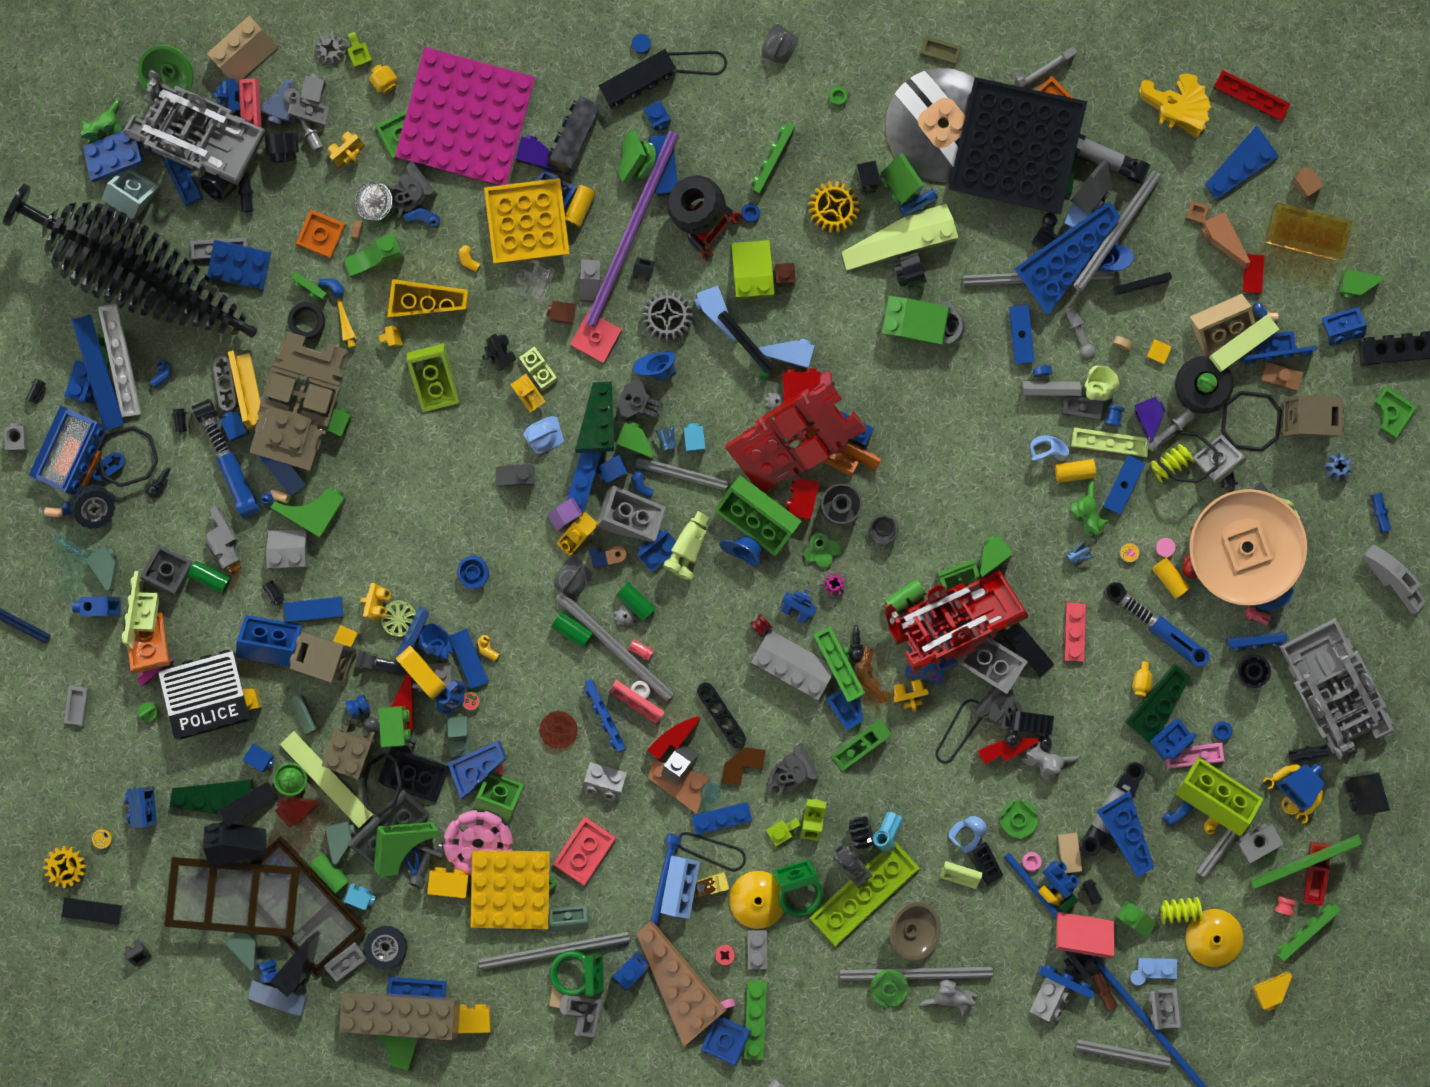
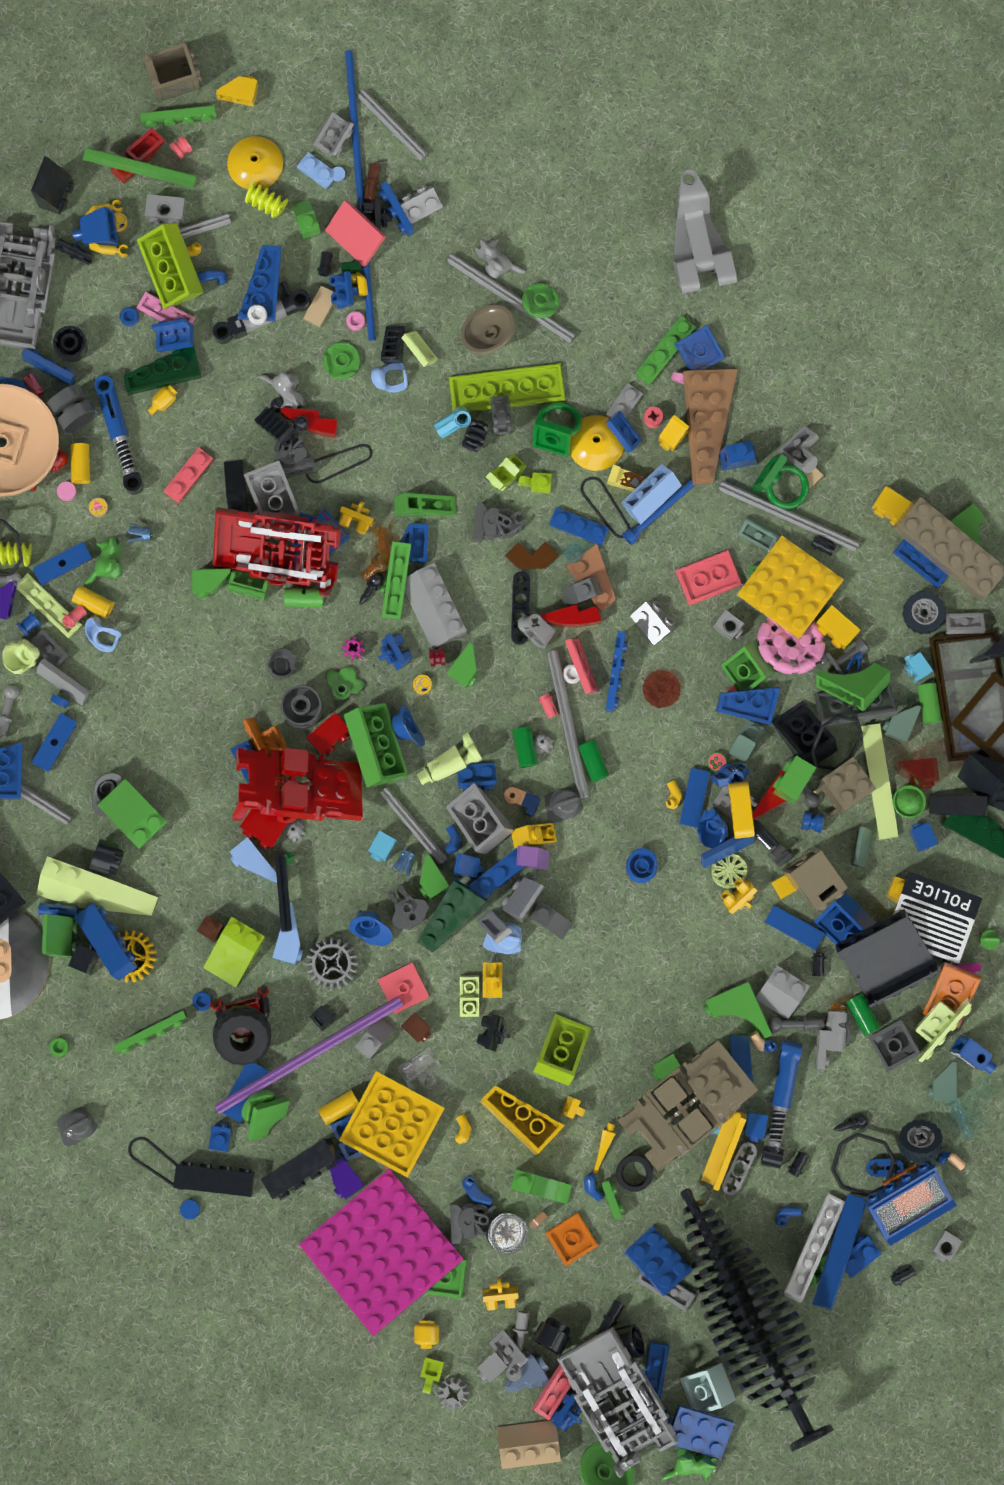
camera: 145 degrees left, 5 degrees down
none -> dark grey wheel [46,384,97,434]
none -> coral pin [62,605,87,628]
none -> blue brick [75,903,137,981]
none -> dark tan container [143,42,202,102]
none -> white tile [248,305,267,325]
none -> yellow tile [413,675,432,695]
none -> bright green slope [447,642,478,689]
none -> light grey tile [478,910,512,944]
none -> light grey slope [502,877,544,923]
none -> light grey piece [518,614,555,648]
none -> blue plate [606,411,642,453]
none -> yellow slope [658,415,689,452]
none -> light grey brick [713,610,744,641]
none -> dark grey pin [767,1016,824,1033]
none -> black pin [811,536,837,556]
none -> black panel [835,909,939,1008]

